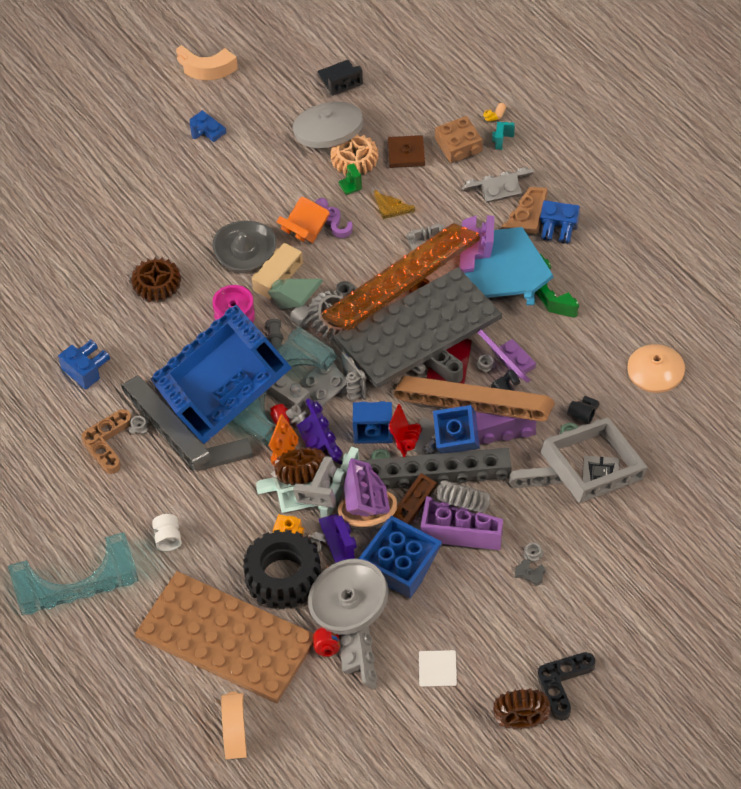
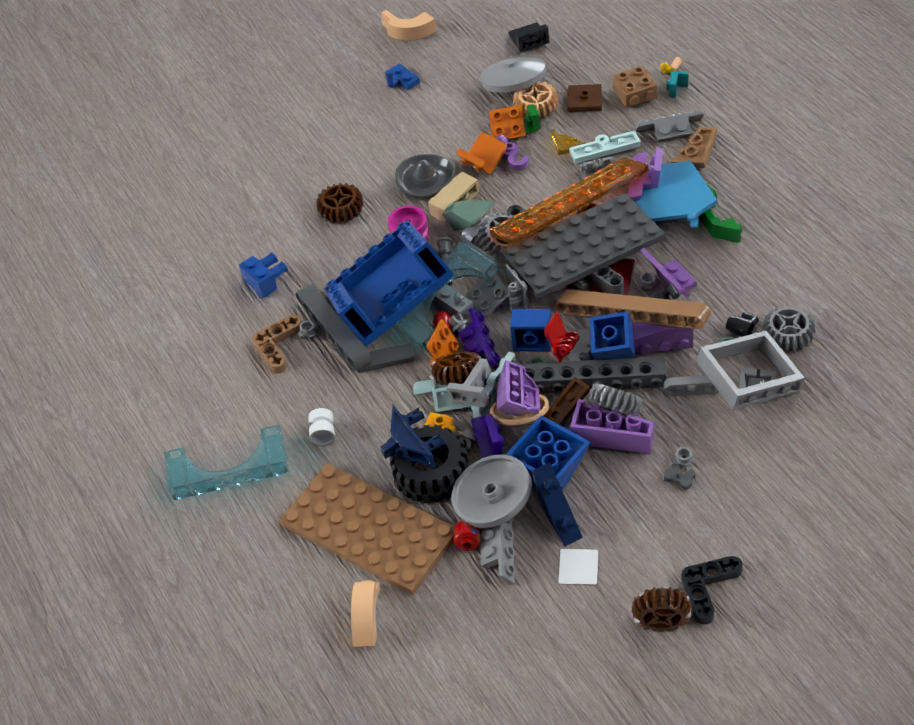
camera: 10 degrees right, 5 degrees down
blue brick [540,200,580,244] -> none
light nougat dish [627,344,685,393] -> none
none -> dark blue connector [380,404,445,468]
none -> orange hinge [489,105,526,140]
none -> dark blue connector [532,462,583,547]
none -> light aqua hinge [569,130,641,164]
none -> light grey gear [762,305,816,352]

